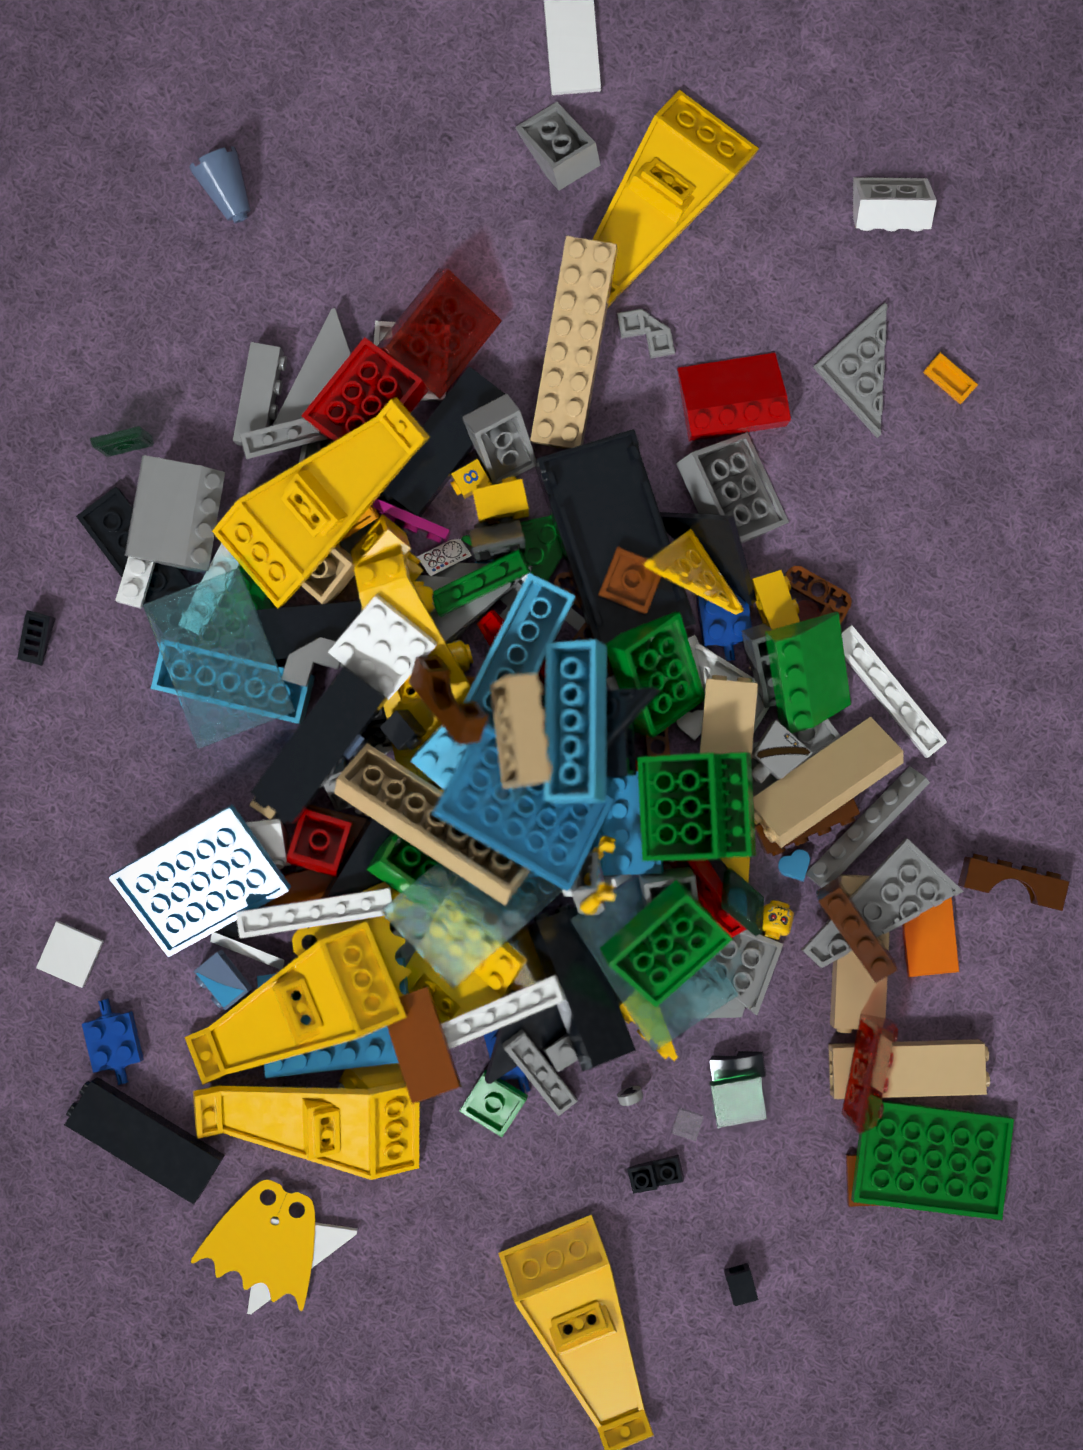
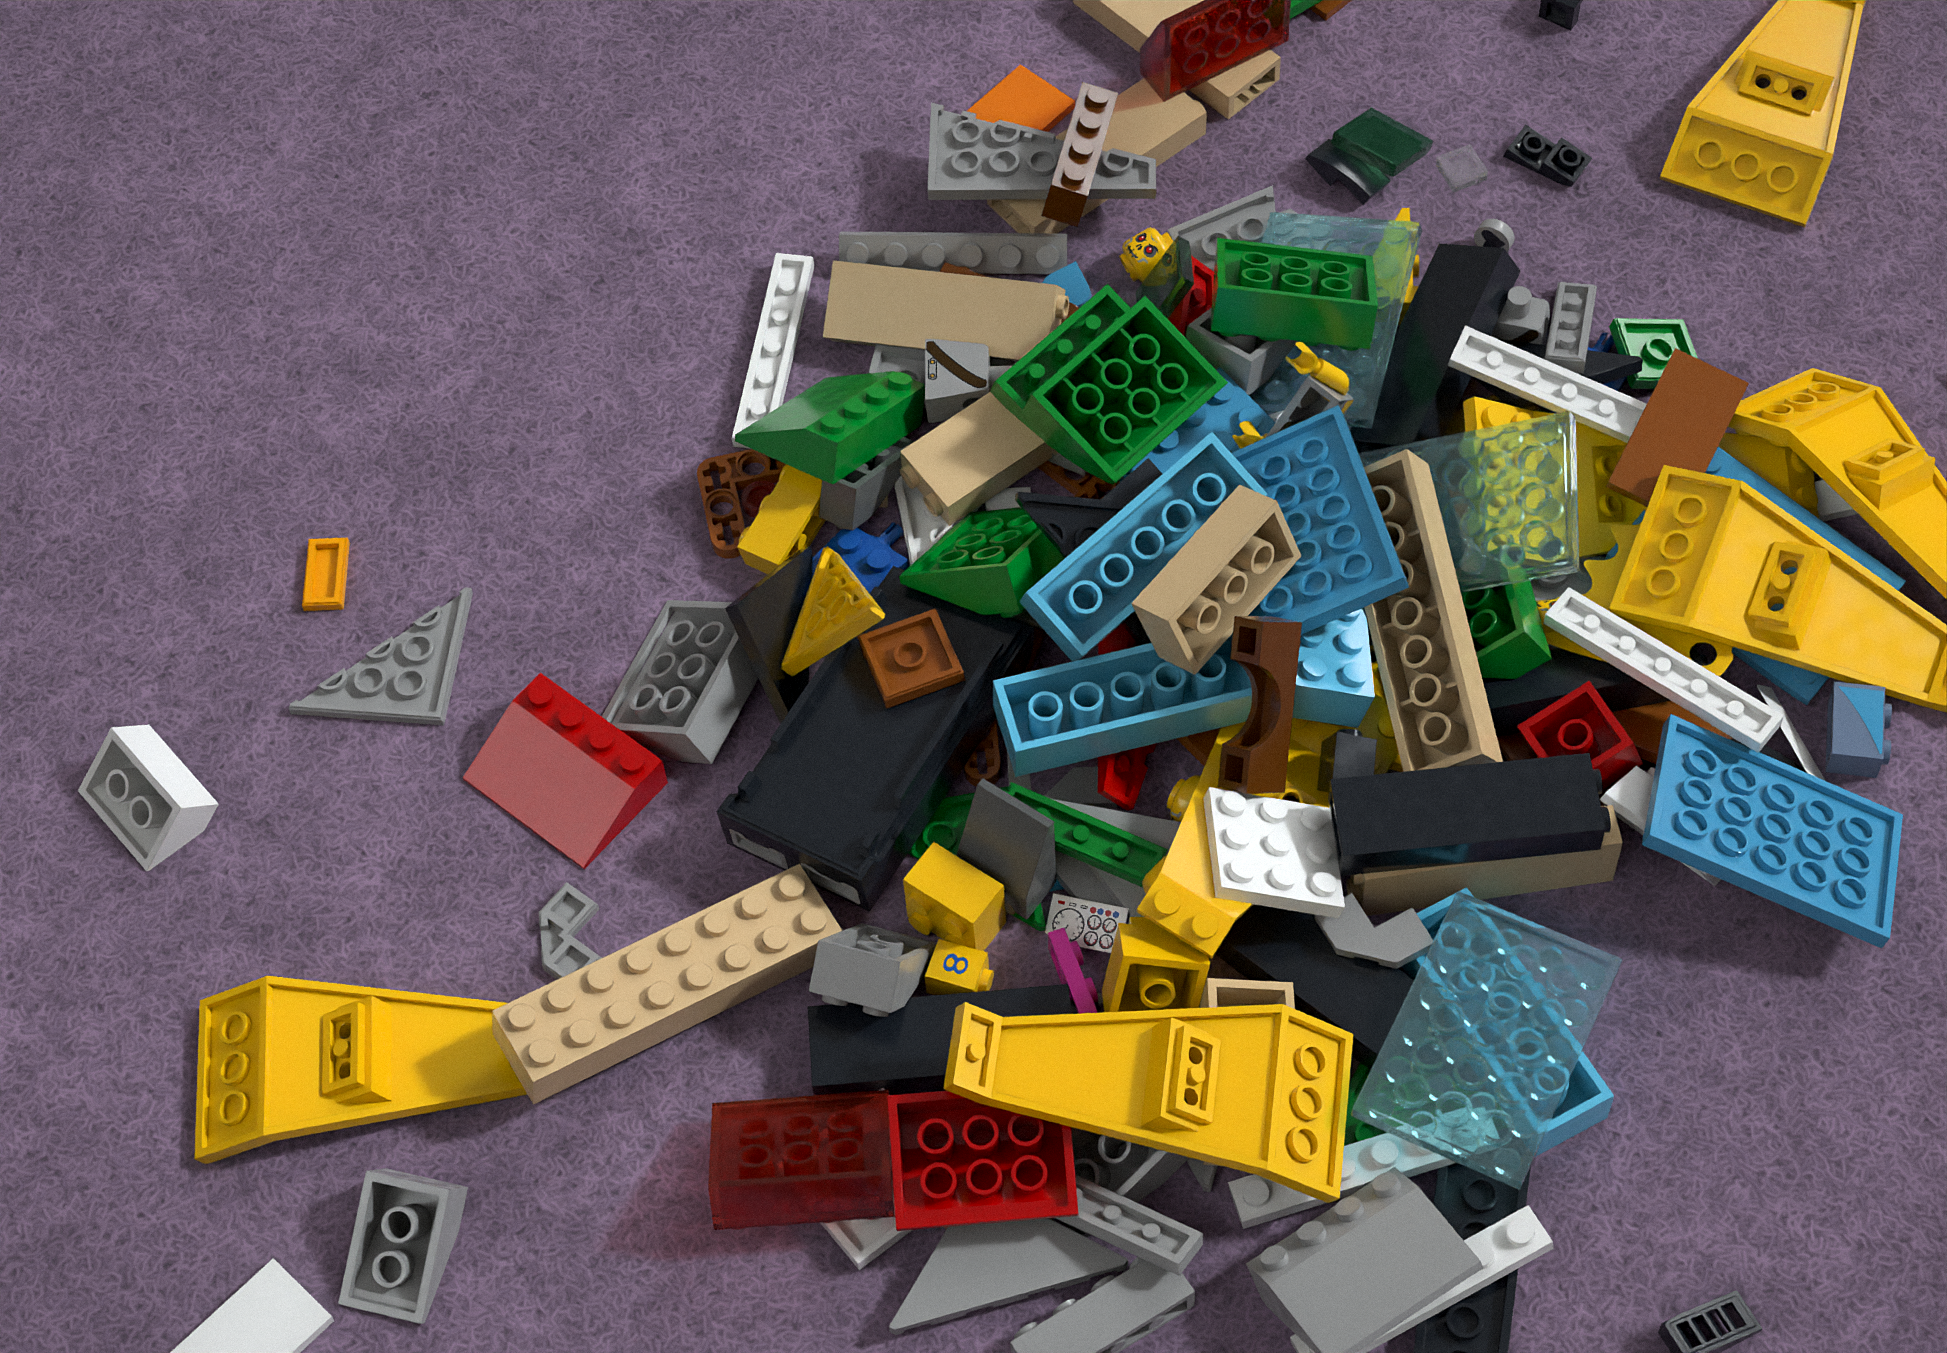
camera: 130 degrees left, 30 degrees down
reddish brown arch [958,853,1069,911] -> none

